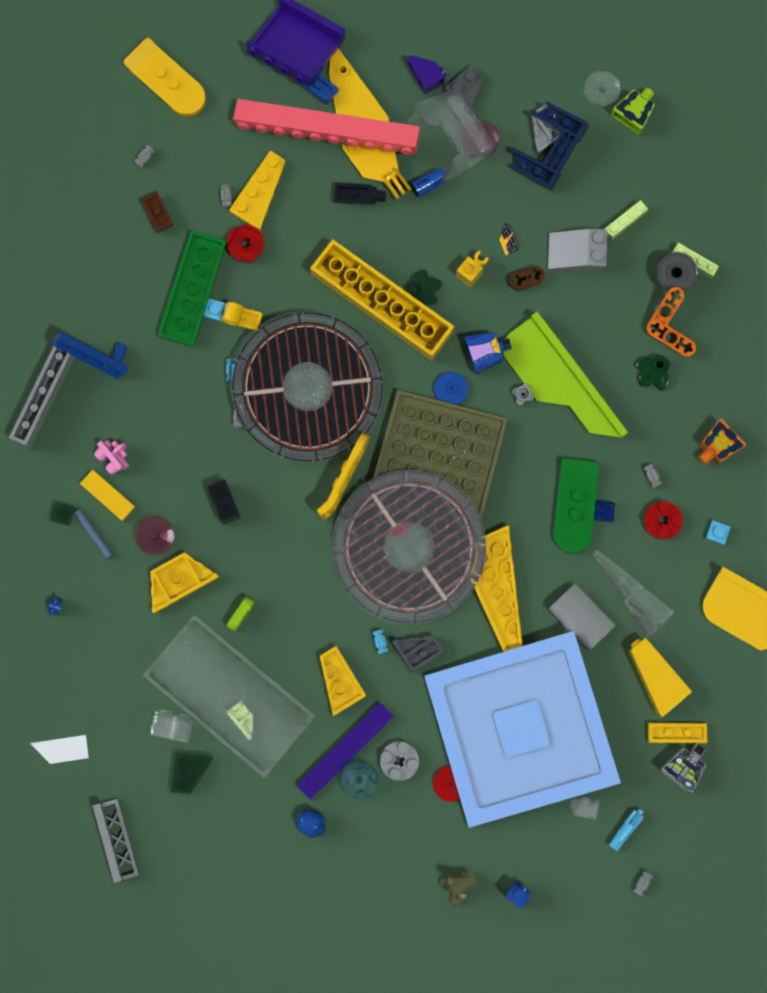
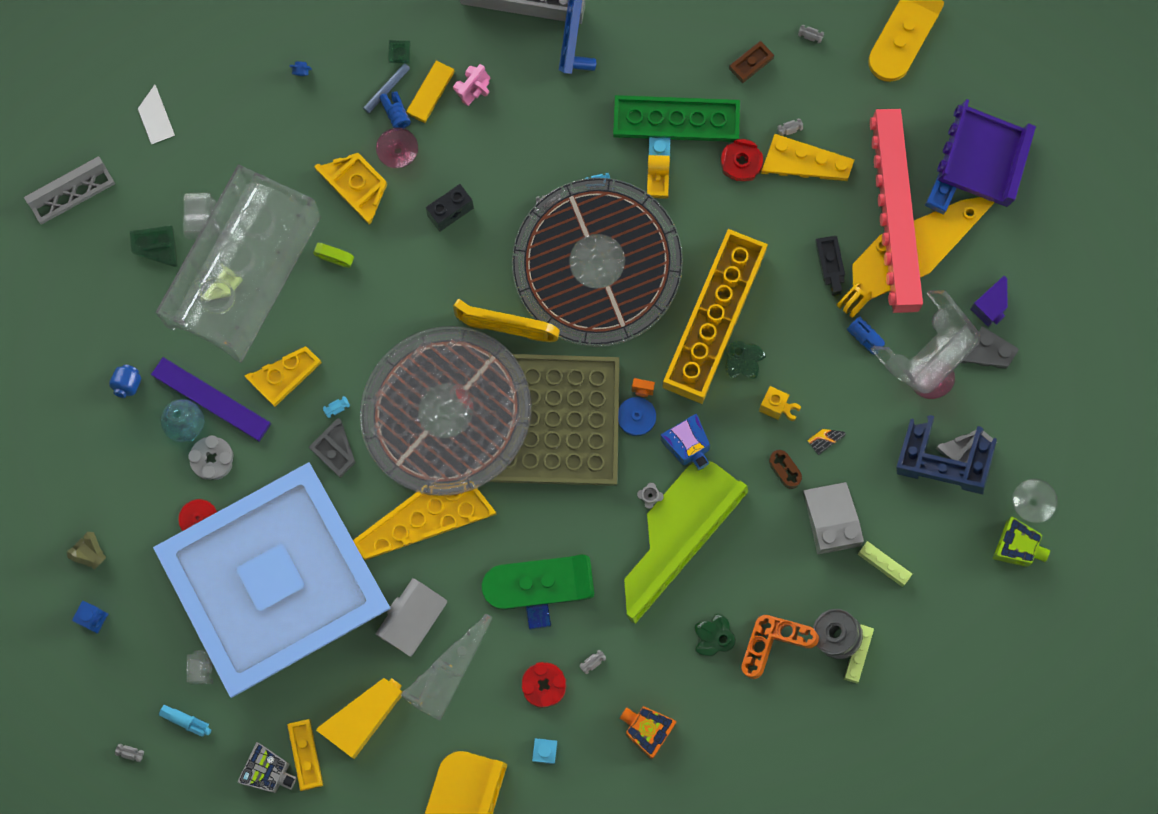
camera: 75 degrees right, 5 degrees down
none -> blue hinge [380,91,411,130]
none -> orange plate [632,378,655,397]

